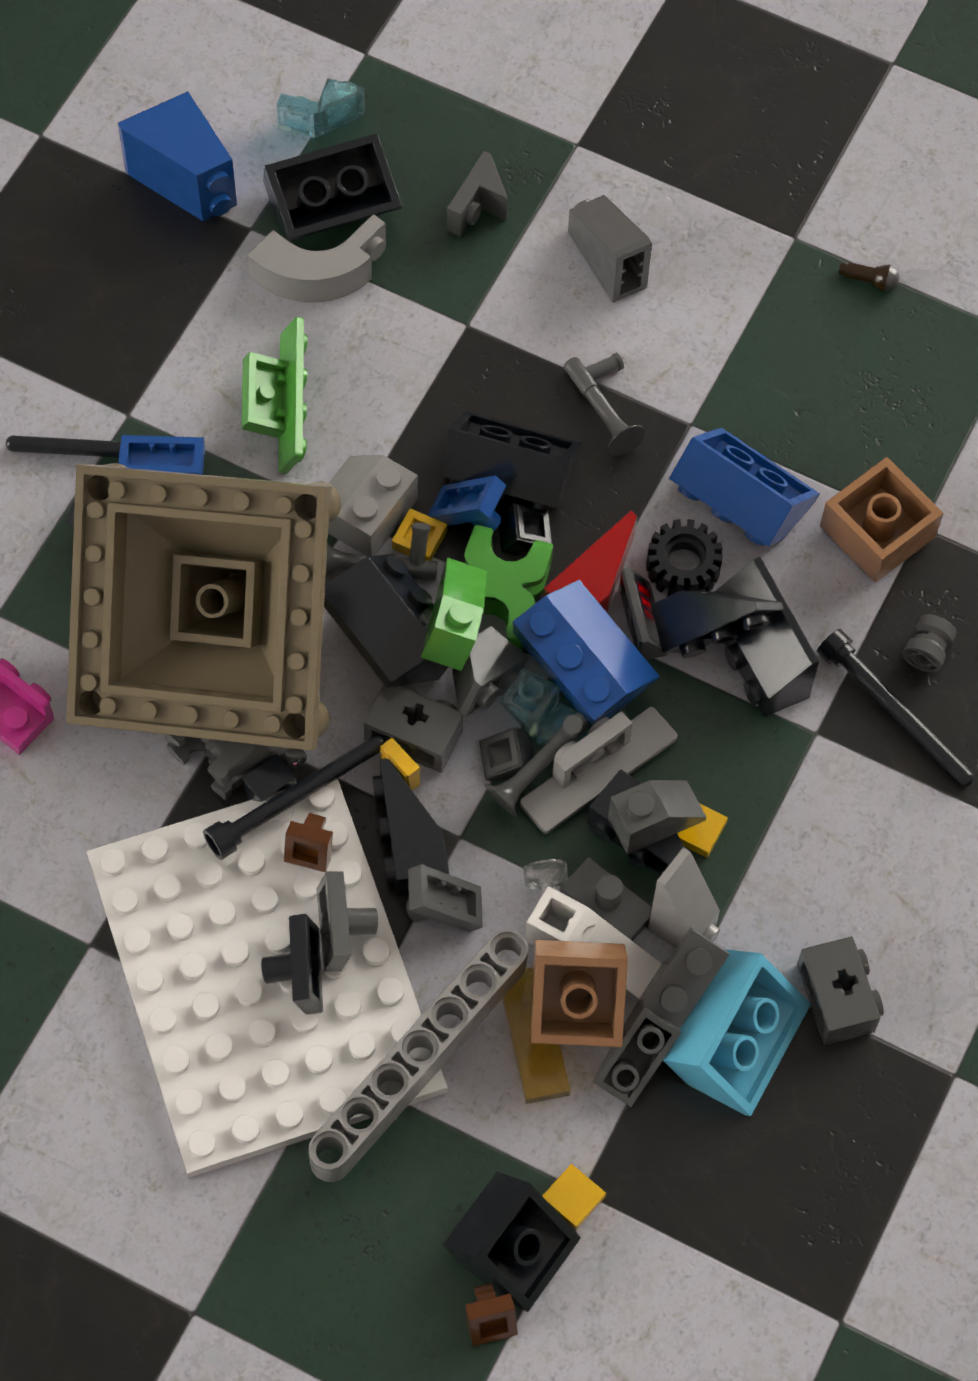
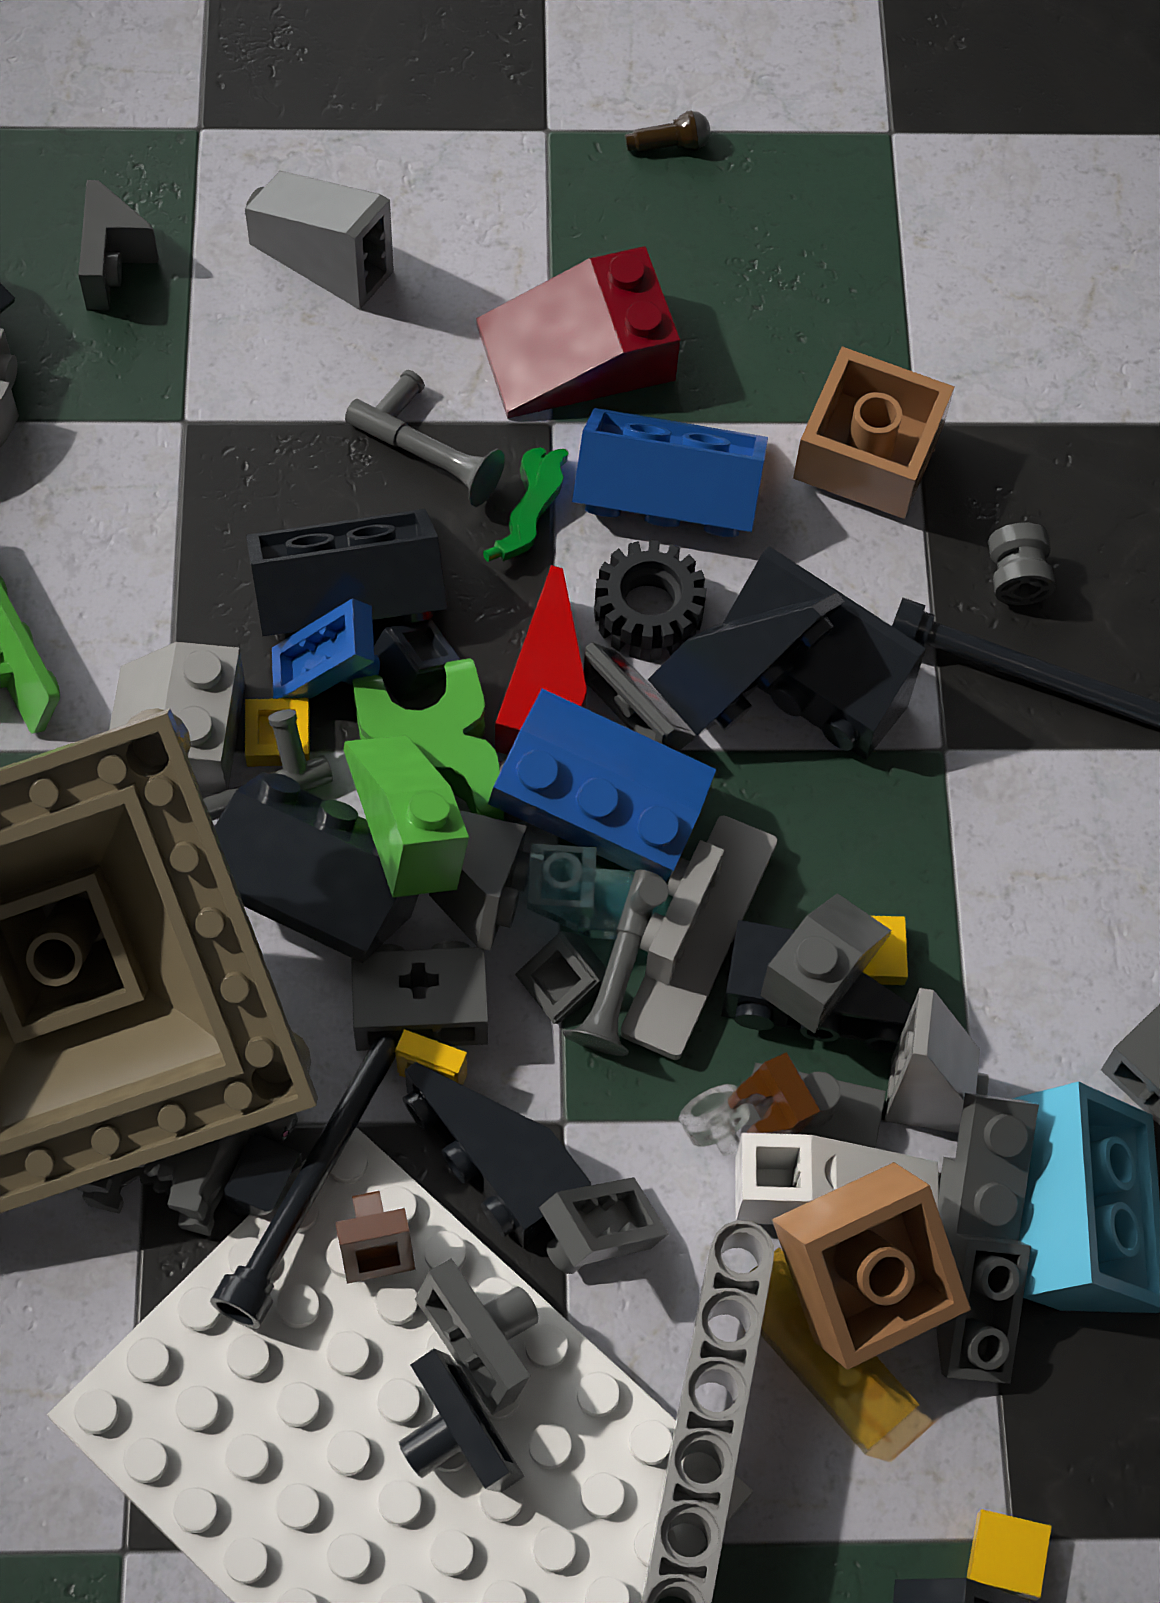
camera: 30 degrees left, 0 degrees up
none -> slope [476,246,680,419]
none -> green hair [483,447,569,562]
none -> reddish brown tile [728,1052,820,1134]

